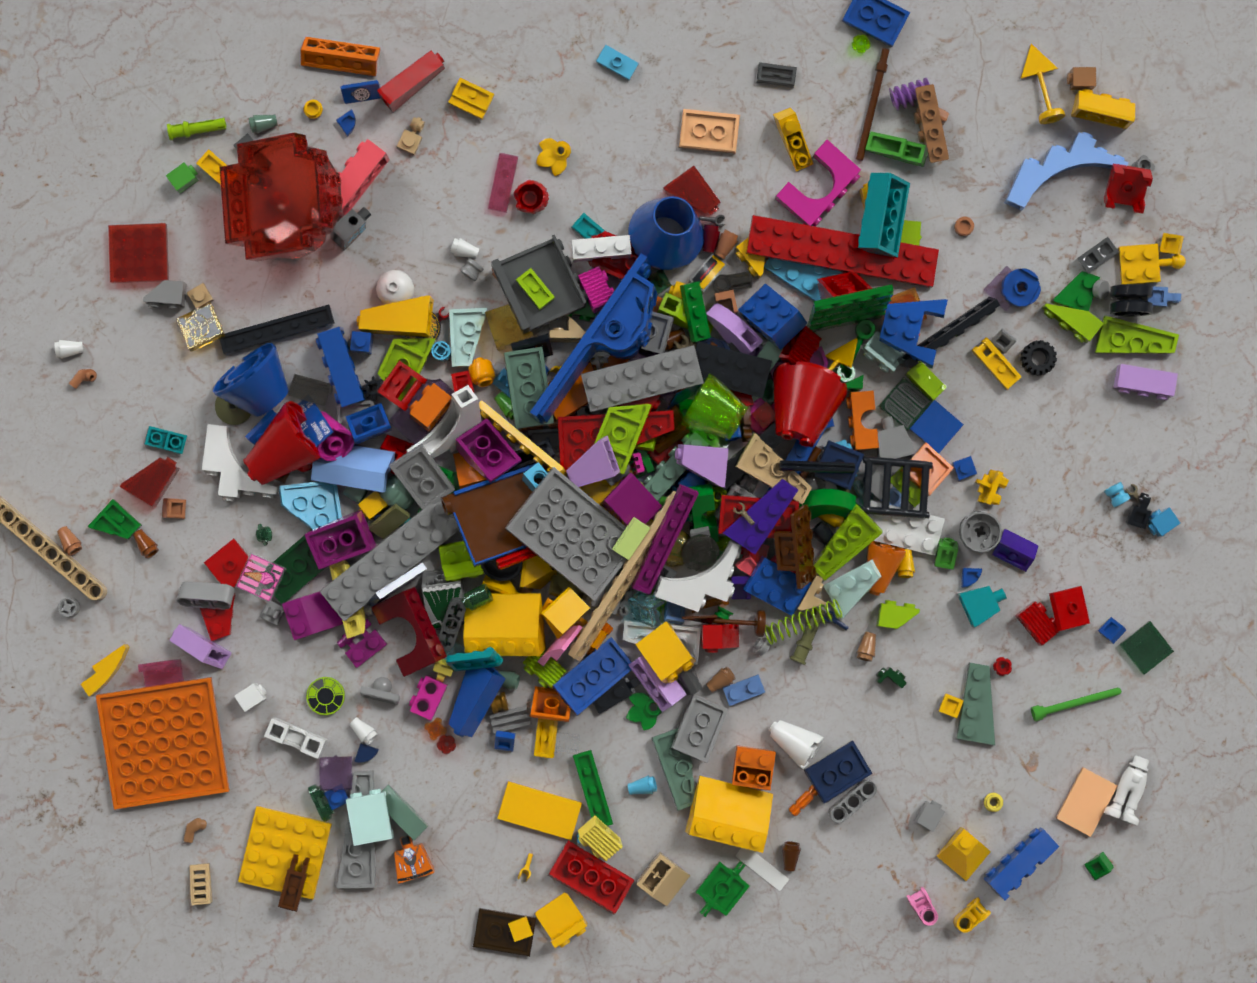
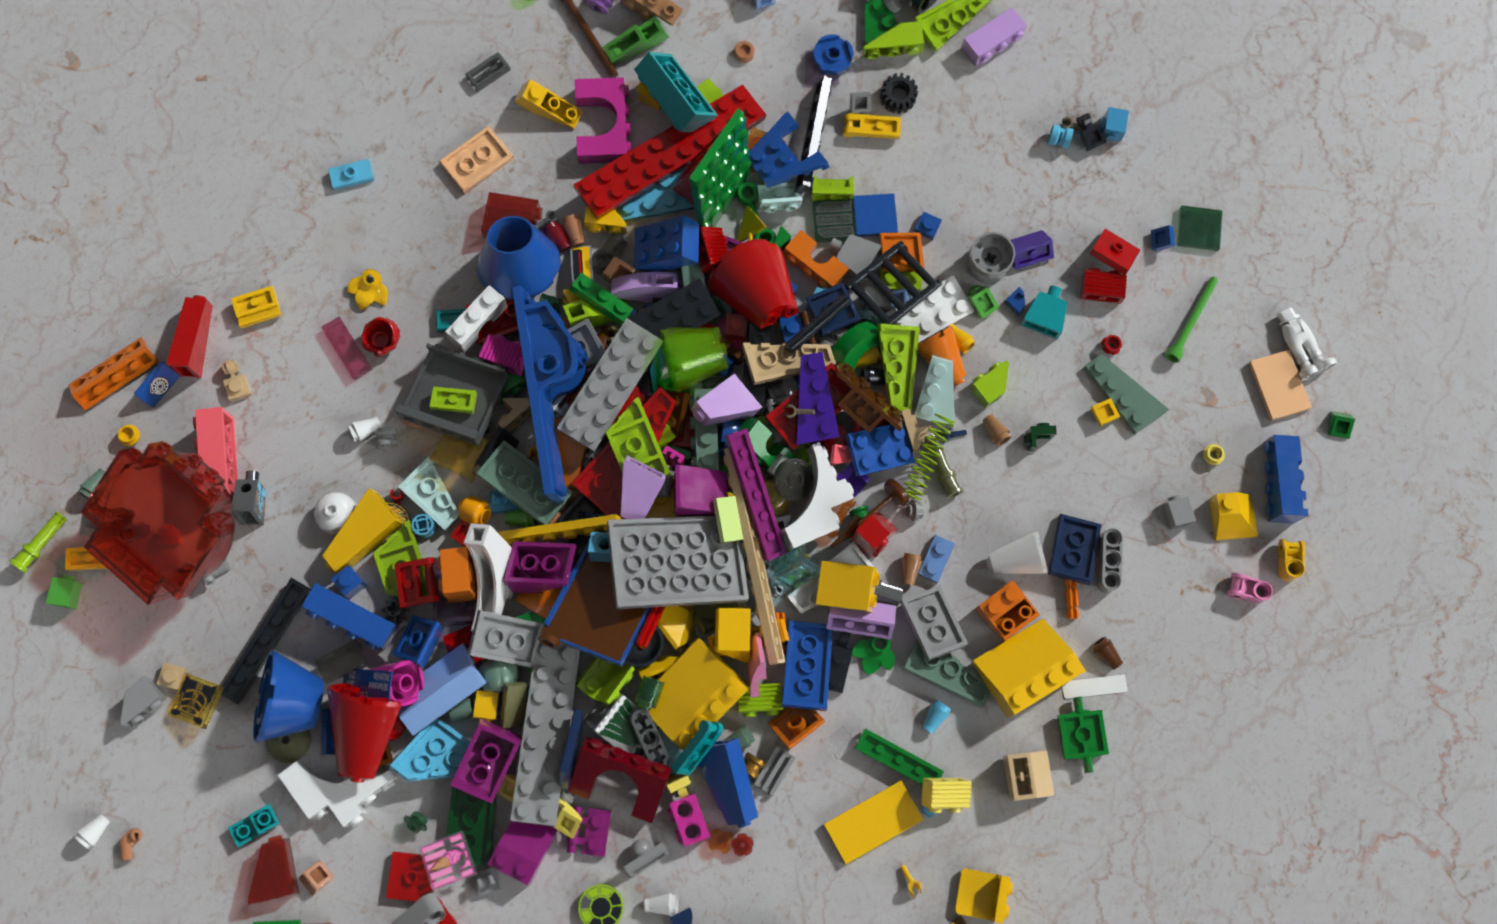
camera: 50 degrees left, 10 degrees down
clear red plate [108,223,169,283] -> none
blue tile [336,109,356,137] -> none
blue plate [494,731,516,752] -> none
yellow plate [534,718,558,758] -> none
red slope [548,840,634,915] -> none
medium blue plate [664,601,685,625] -> none
yellow hips [975,469,1009,505] -> none

